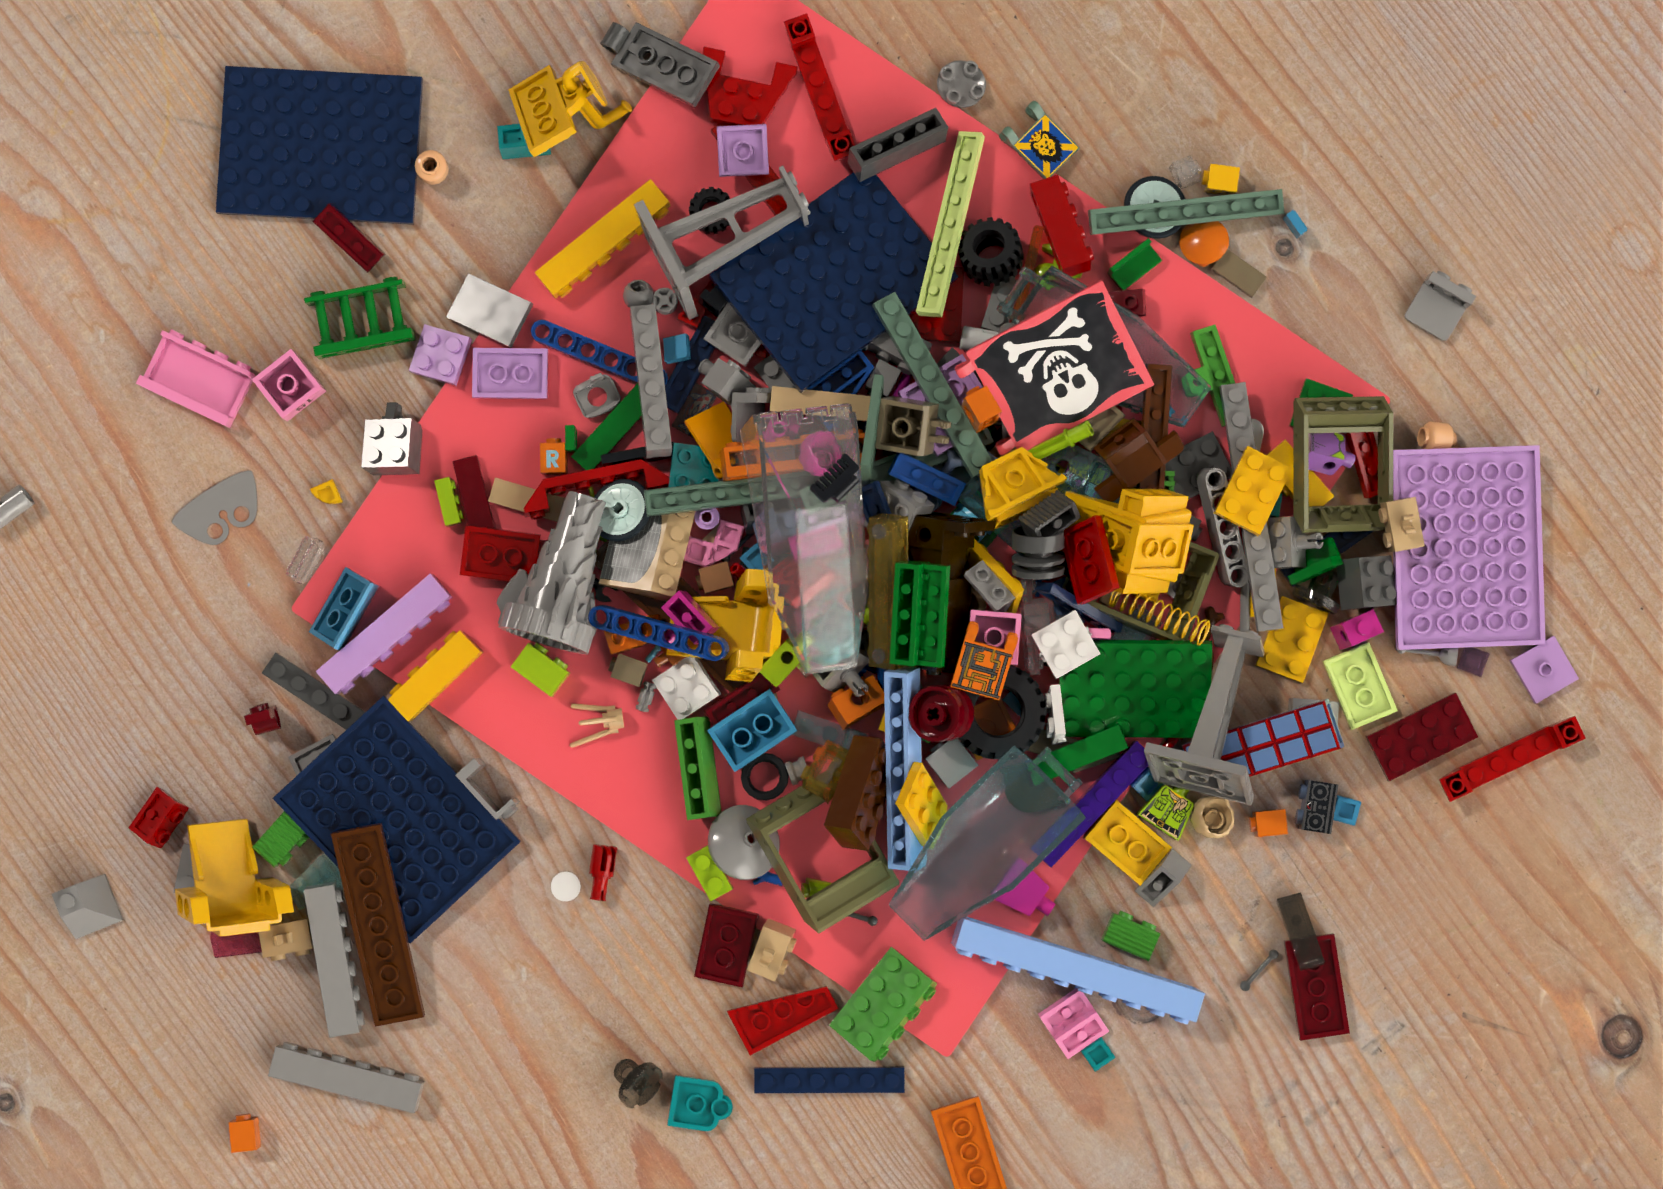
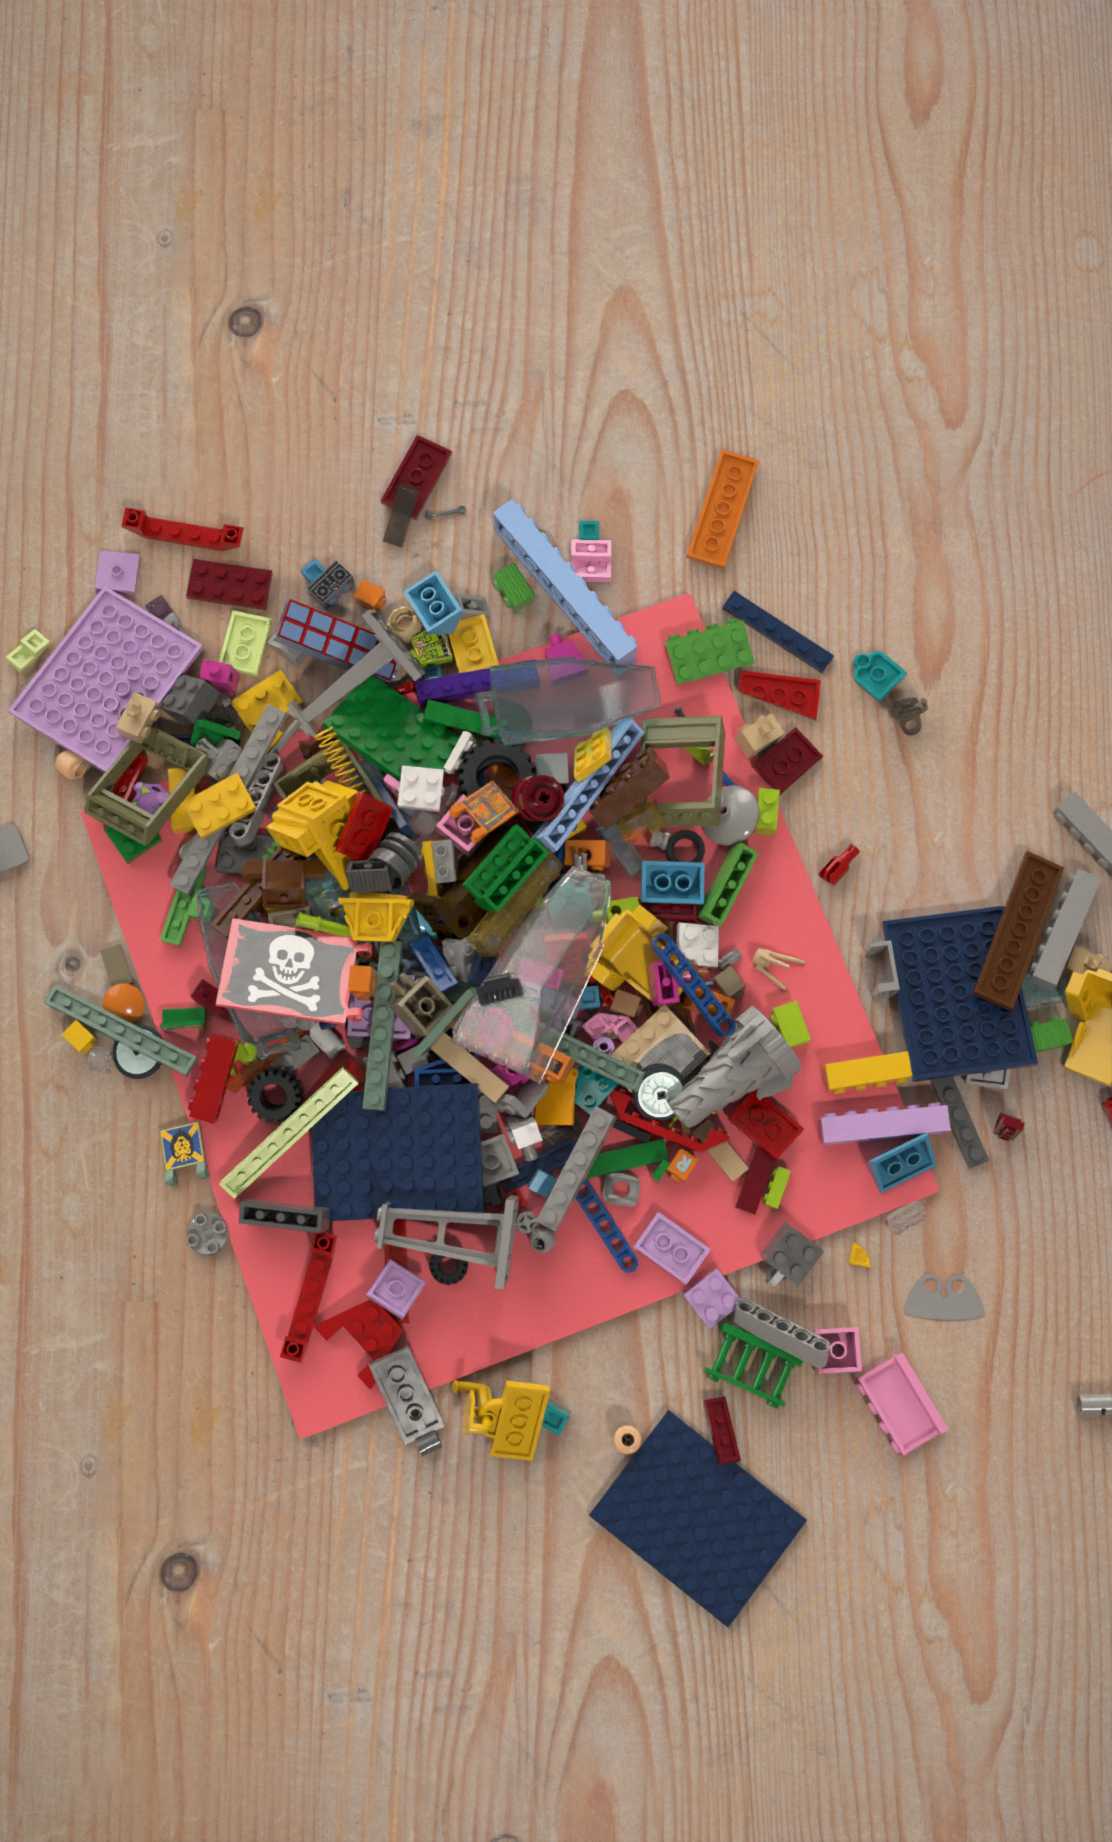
camera: 150 degrees left, 10 degrees down
tile [446,273,534,348] -> none
yellow brick [534,179,671,299] -> none
white sticker [551,872,581,901] -> none
dark azure tile [1283,210,1308,239] -> none
none -> yellowish green slope [6,629,50,674]
none -> dark azure slope [403,570,463,634]
none -> light grey beam [734,1299,831,1368]

